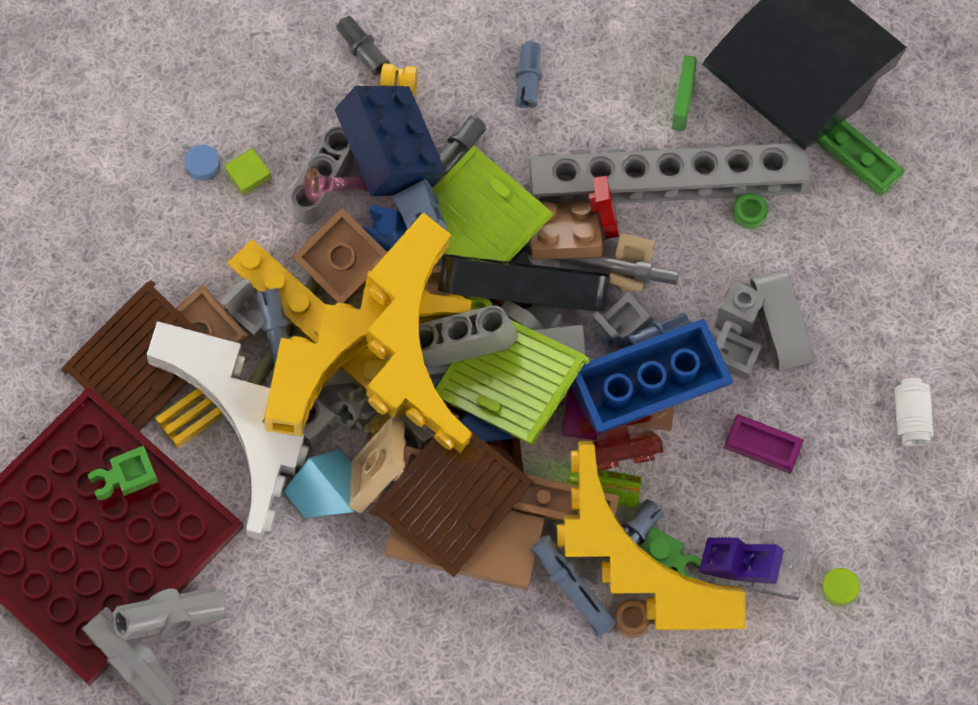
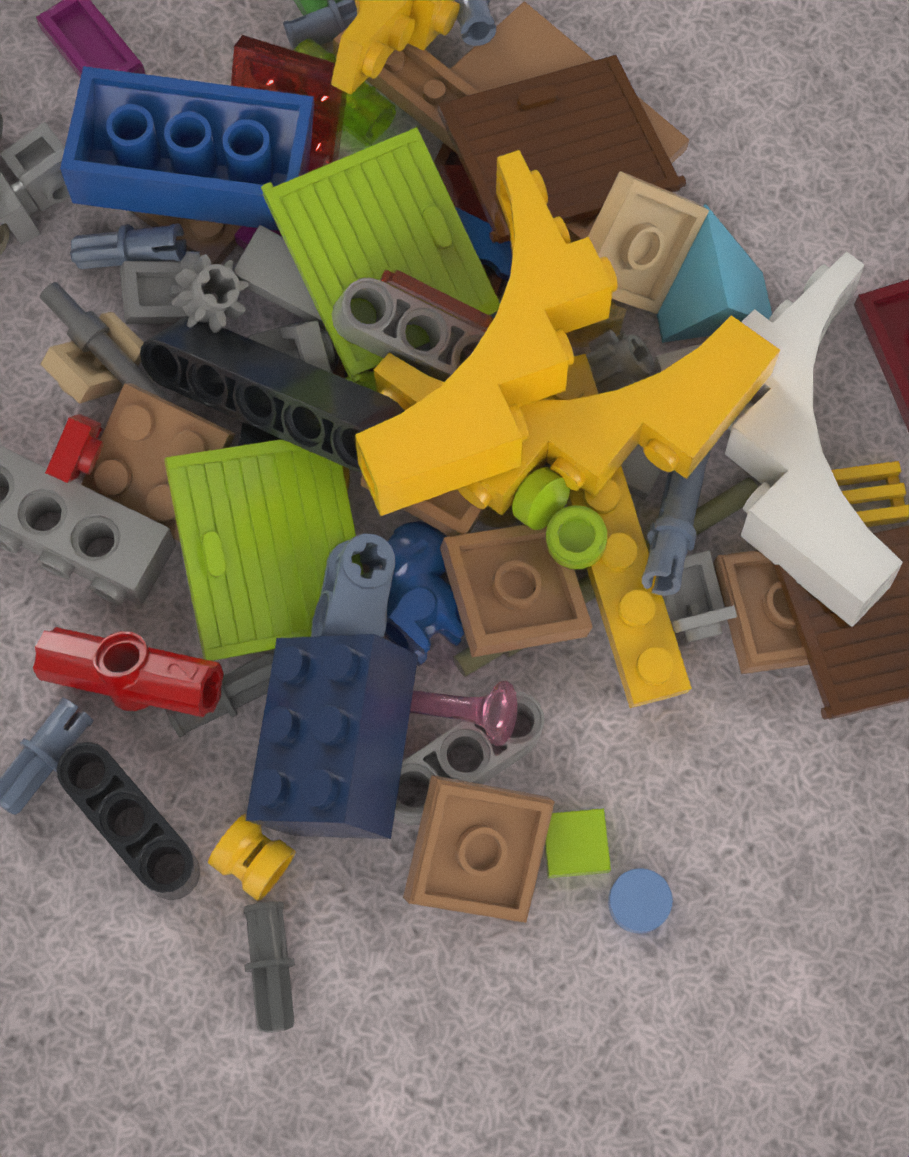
camera: 155 degrees left, 5 degrees up
none -> red piece [33,627,224,717]
none -> black beam [57,742,200,900]
none -> light grey gear [171,254,249,333]
none -> clear red piece [380,269,494,332]
none -> medium nougat plate [403,775,555,923]
none -> lime tile [512,467,570,530]
none -> lime tile [546,505,607,569]

